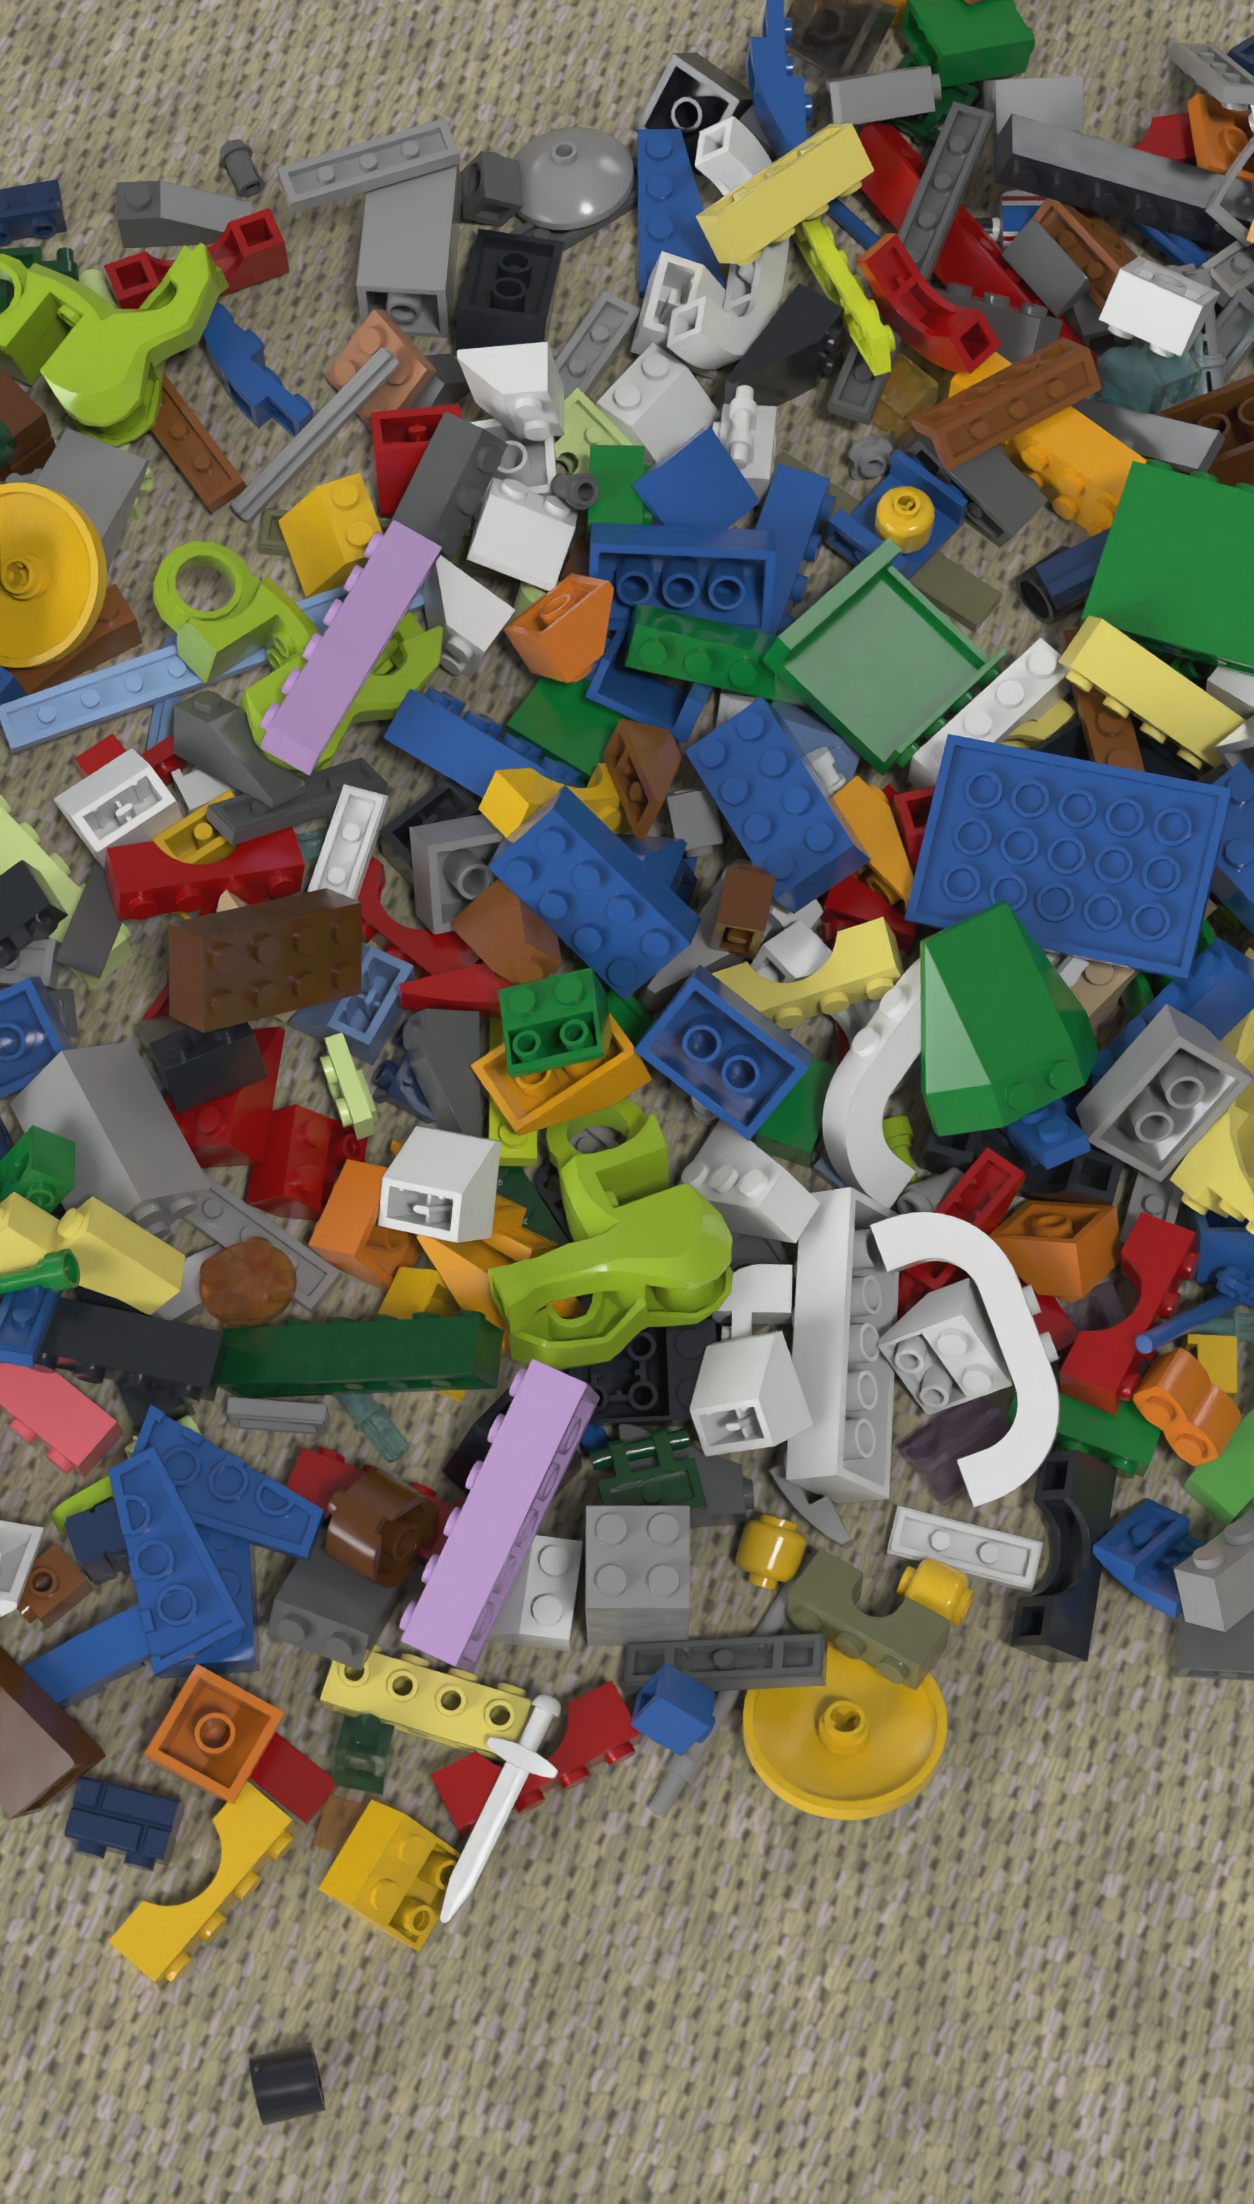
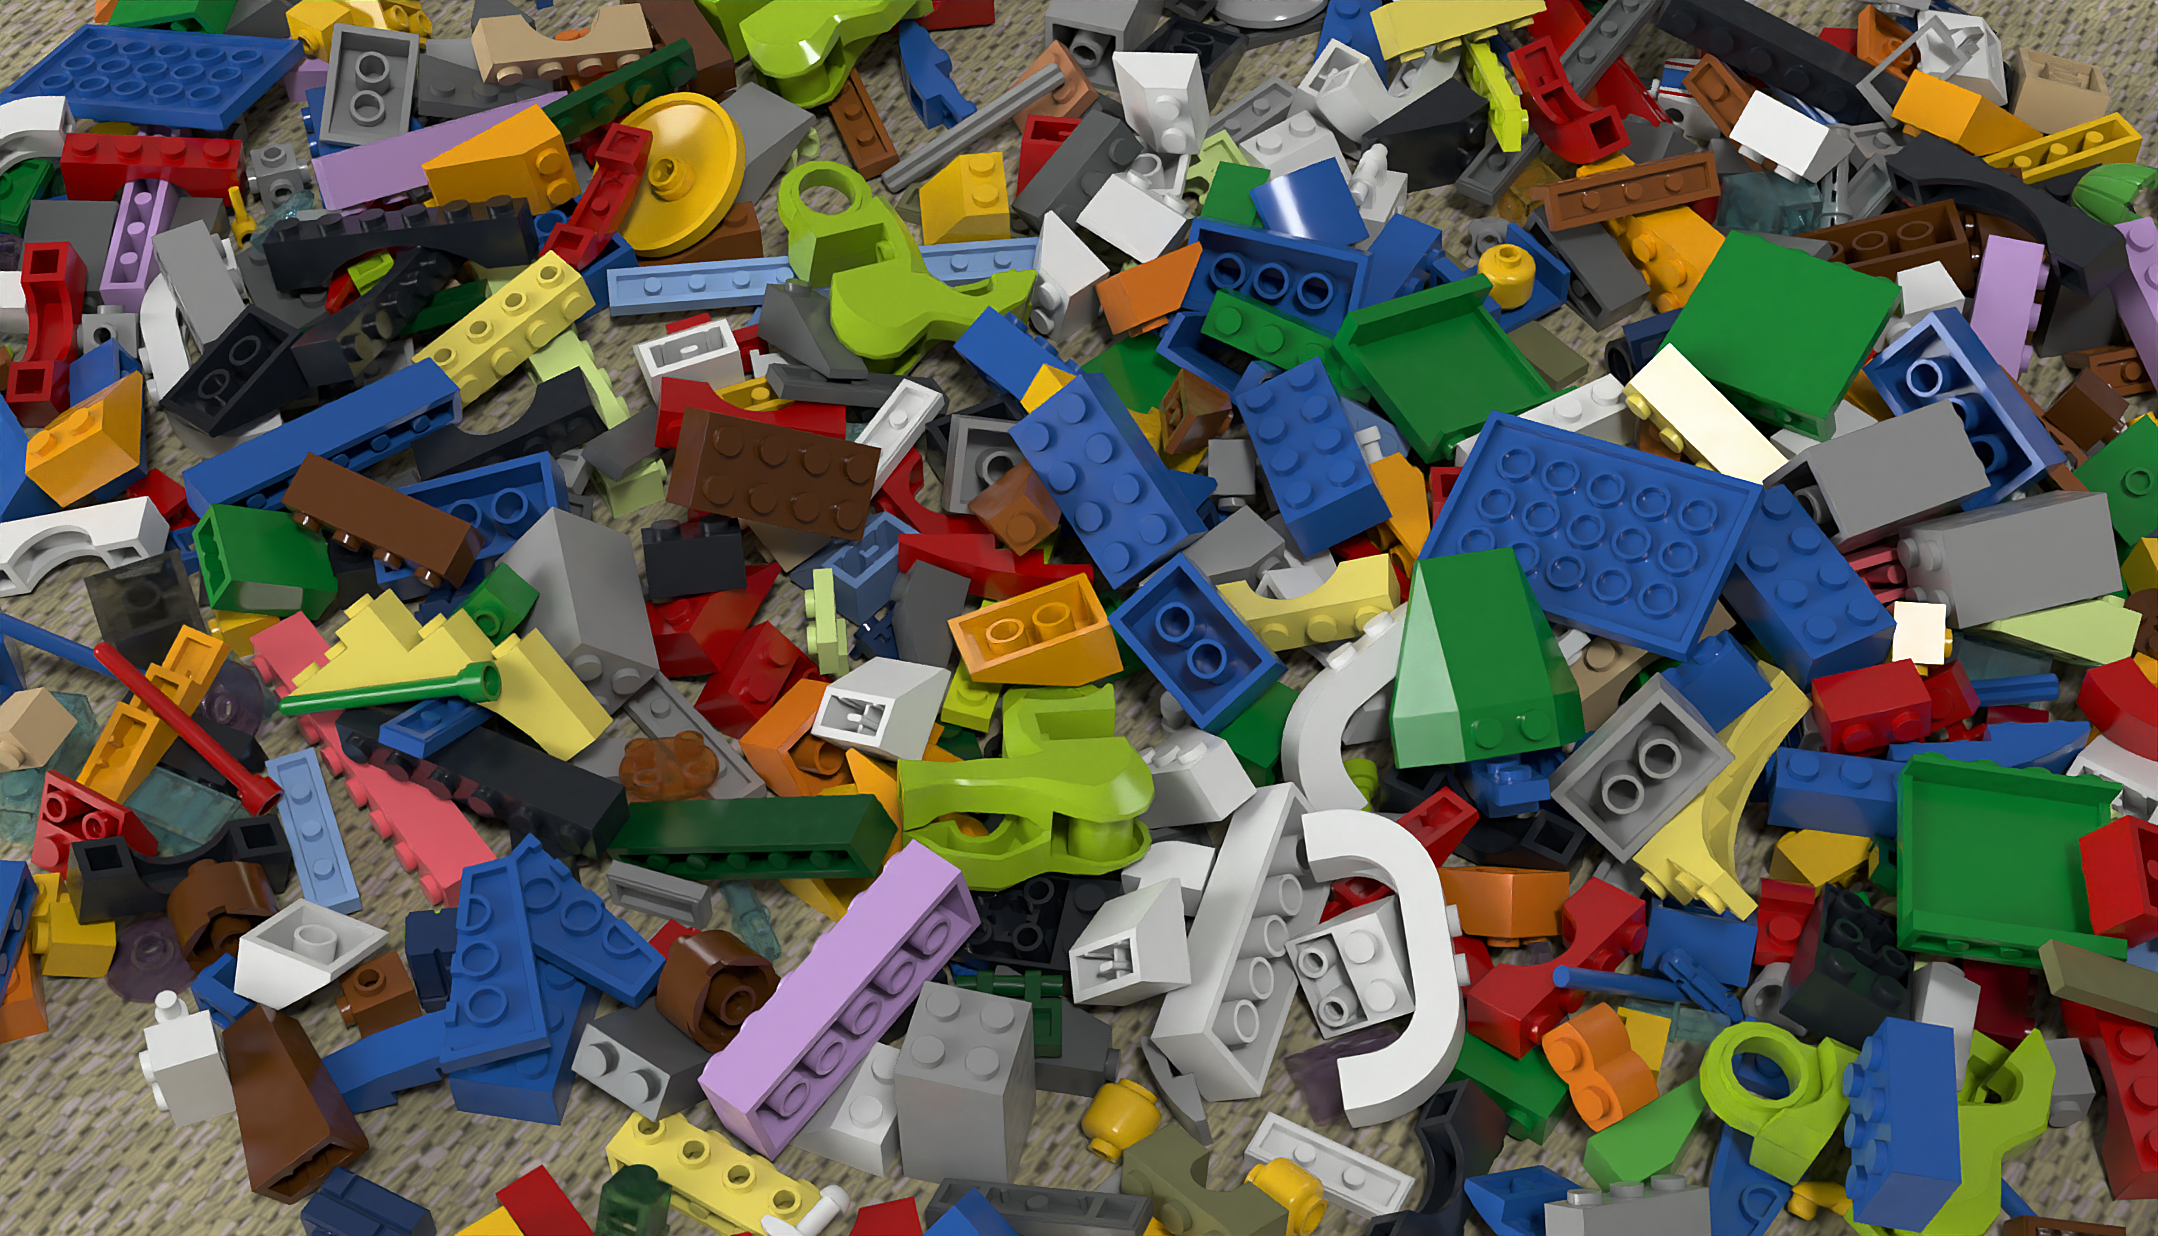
camera: 15 degrees right, 20 degrees down
orange slope [144,1664,286,1804] -> none
lavender brick [260,519,442,776] -> none
green slope [498,967,612,1079] -> none
dark grey pin [550,472,599,509] -> none
reddish brown brick [709,864,776,958] -> none
dark grey slope [1001,218,1091,319] -> none

